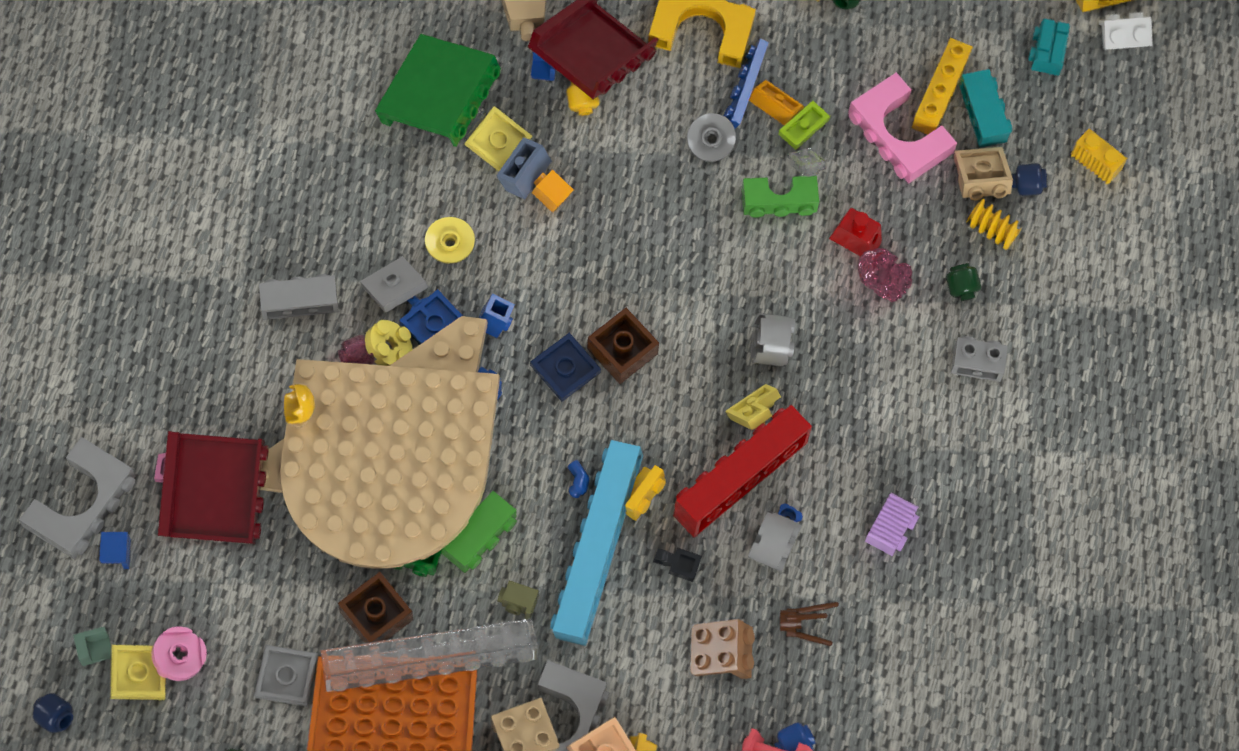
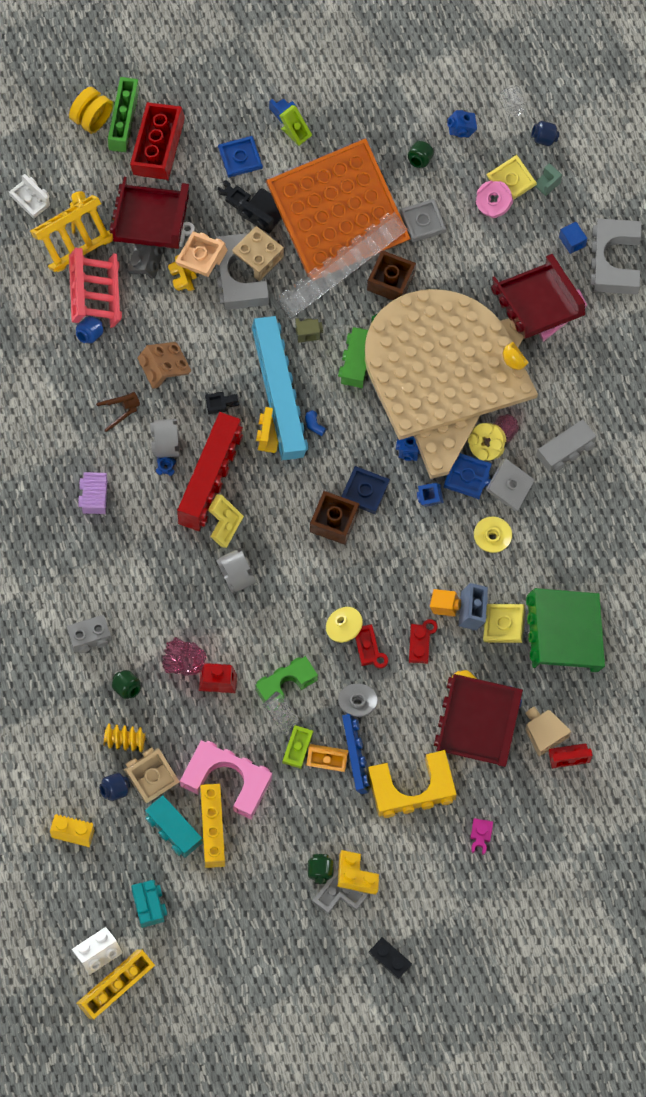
camera: 155 degrees right, 0 degrees up
none -> light yellow dish [326,607,363,643]
none -> red hinge [355,624,388,669]
none -> red hinge [409,619,438,664]

